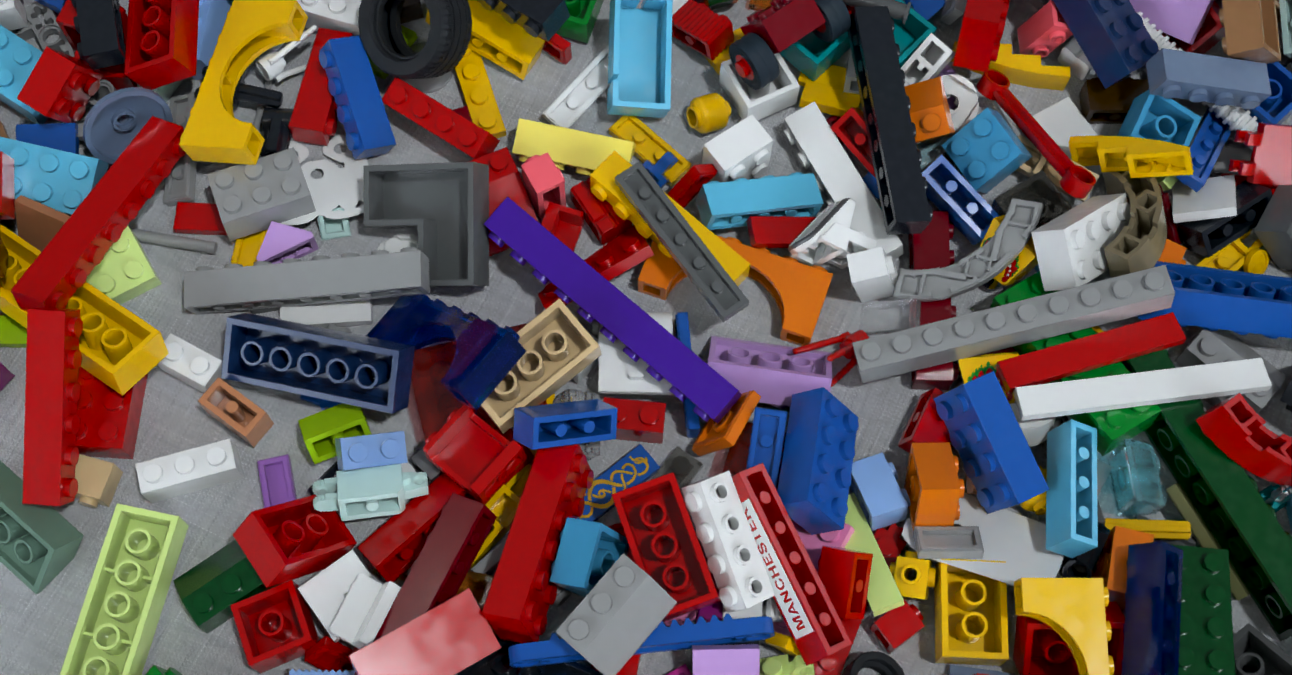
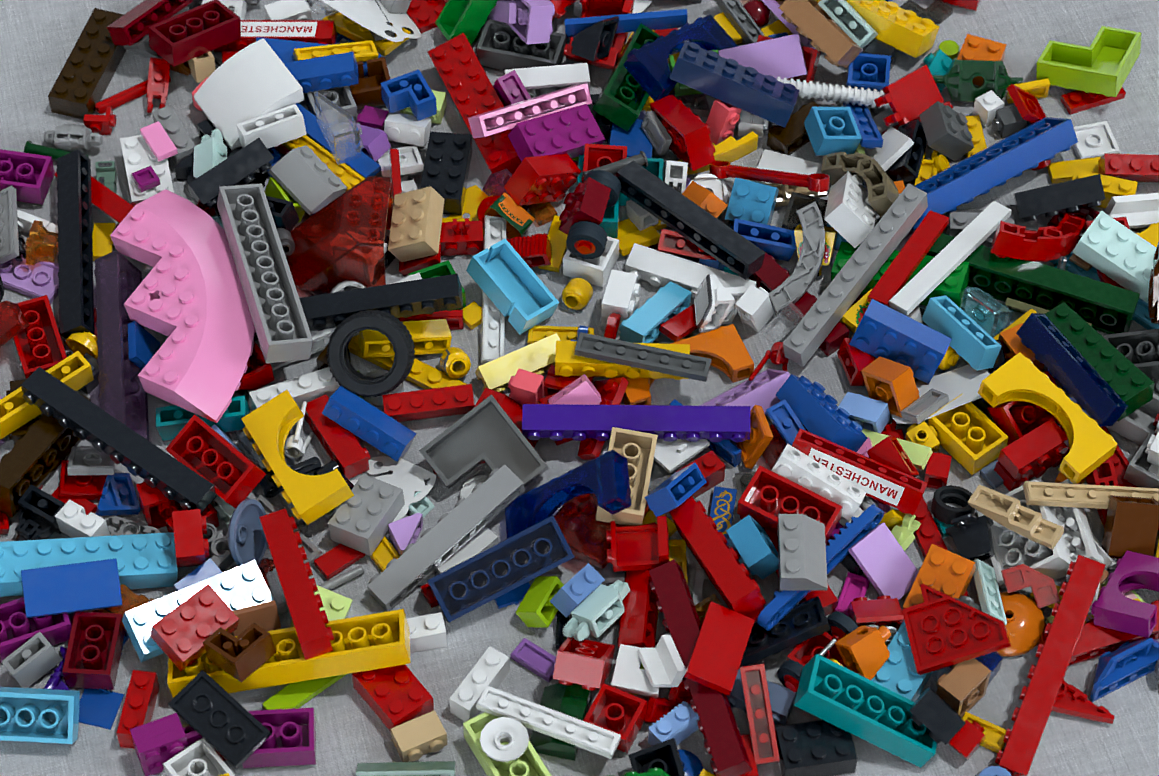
camera: 40 degrees left, 15 degrees down
red brick [22,307,83,507] -> none
nougat brick [198,377,274,448] -> none
yellow slope [1069,135,1194,178] -> none
sand blue brick [1146,48,1272,110] -> none
none -> yellow head [440,347,471,379]
none -> yellow tile [462,301,482,330]
none -> white tile [476,685,621,759]
none -> white dish [480,717,529,762]
none -> bright pink brick [548,374,602,405]

